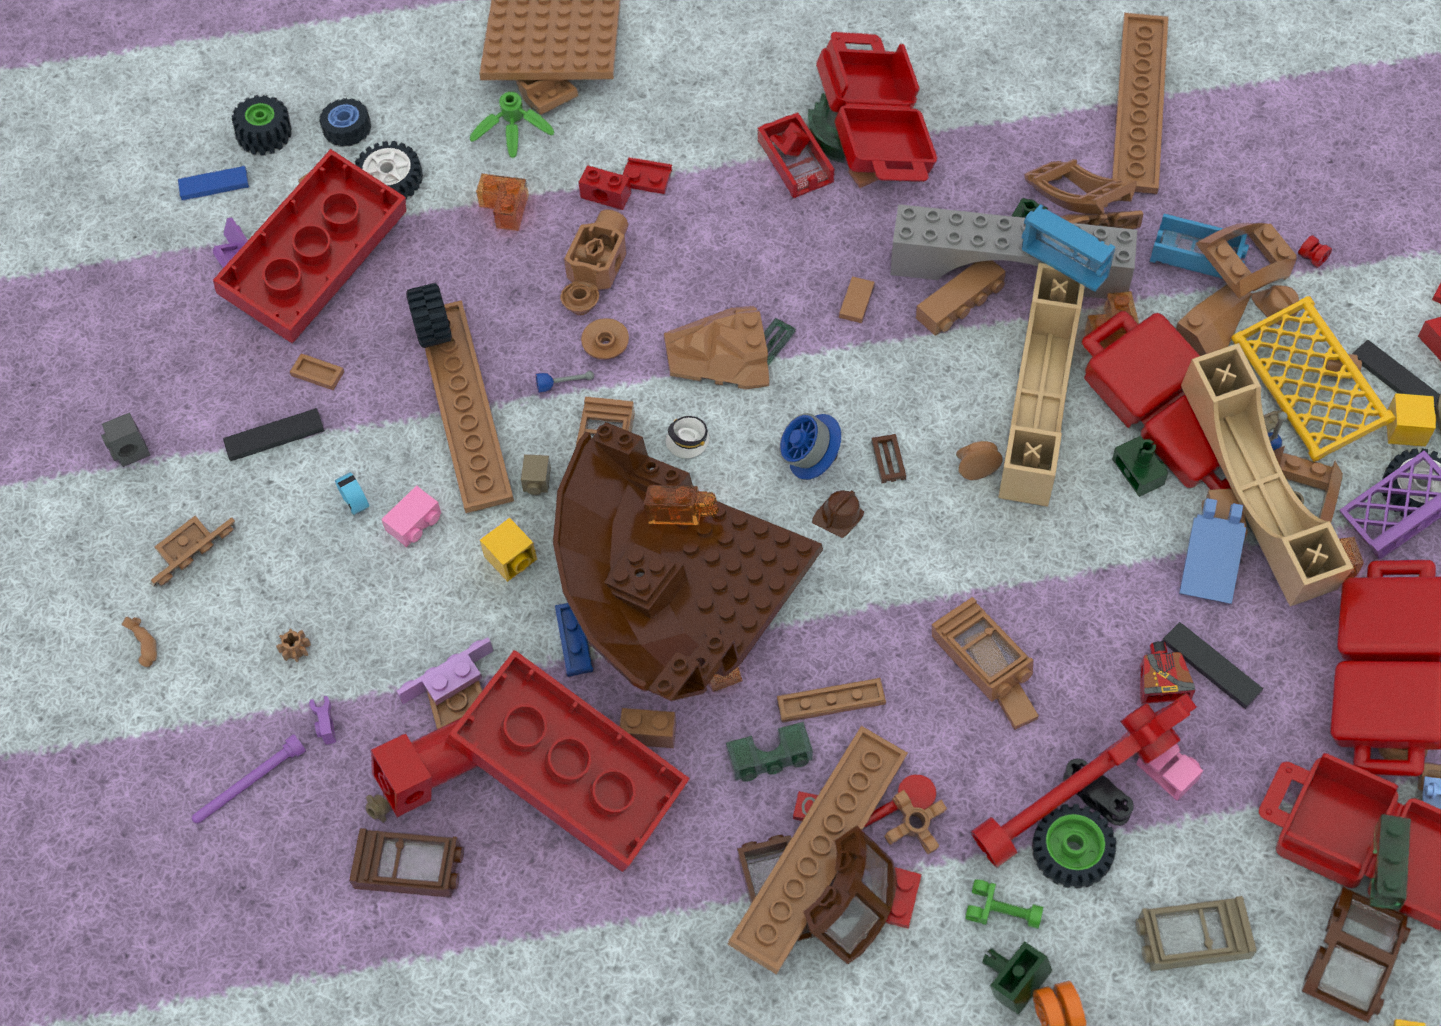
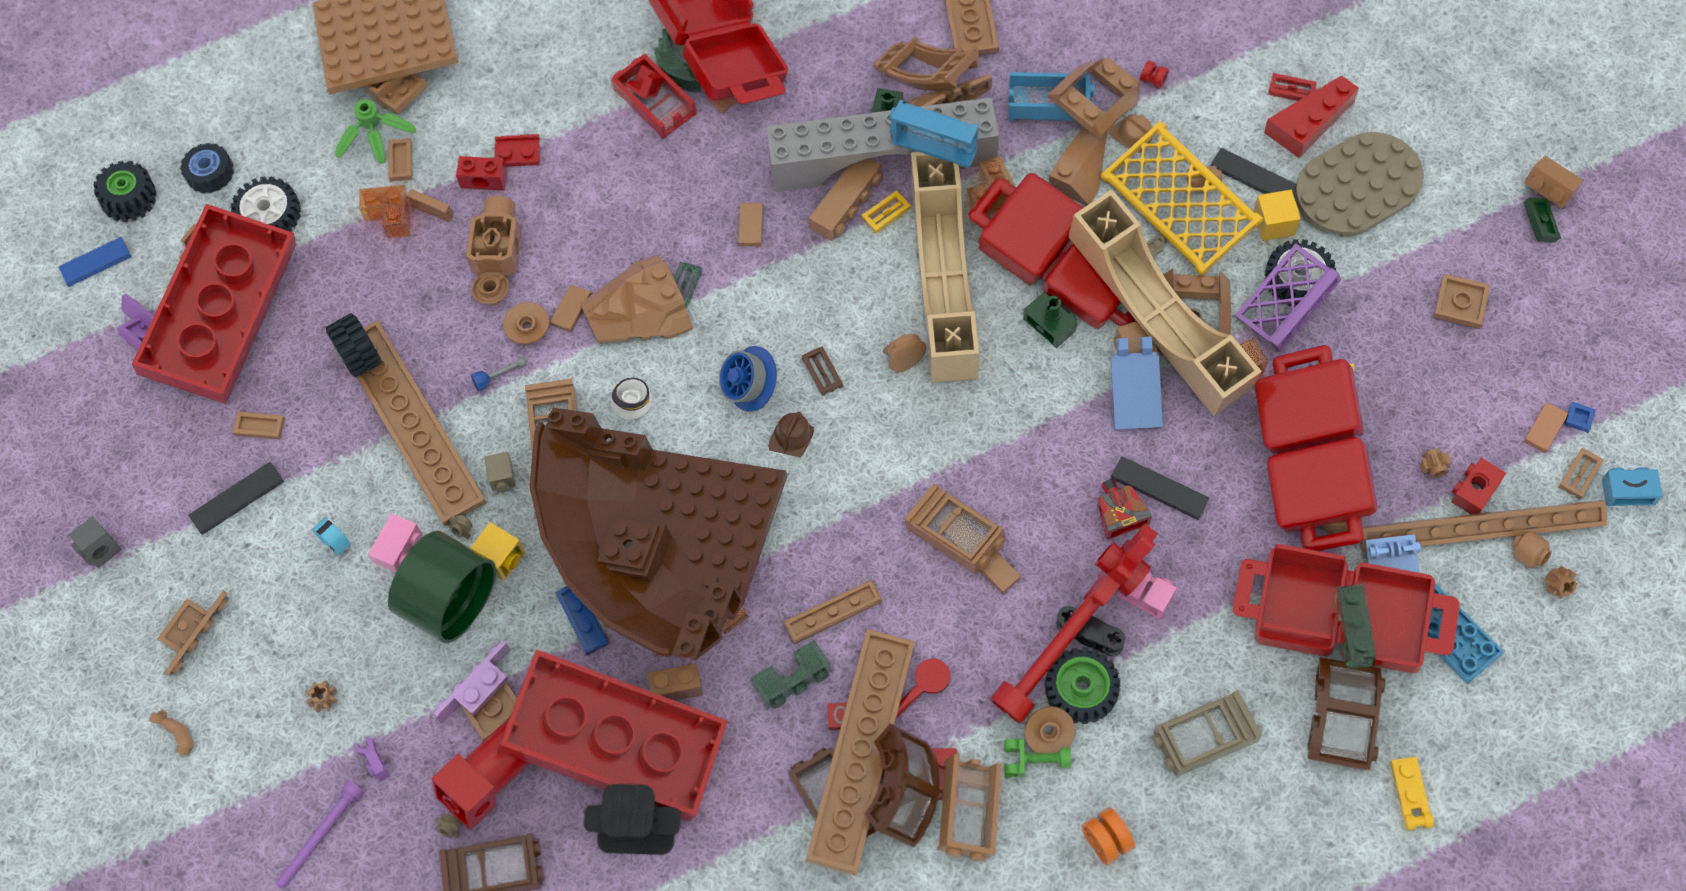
camera: 15 degrees left, 5 degrees up
clear orange hinge [644,485,719,525] -> none
medium nougat pin [884,790,947,854] -> none
dark green brick [982,941,1053,1015] -> none
light grey hinge [1268,412,1288,450] -> none
none -> medium nougat tile [388,138,412,182]
none -> dark green wheel [388,531,496,643]
none -> medium nougat tile [406,189,454,222]
none -> dark tan plate [449,515,472,539]
none -> medium nougat tile [550,284,592,333]
none -> black piece [583,784,681,855]
none -> yellow tile [861,190,911,234]
none -> door [937,754,1002,862]
none -> medium nougat dish [1025,706,1075,754]

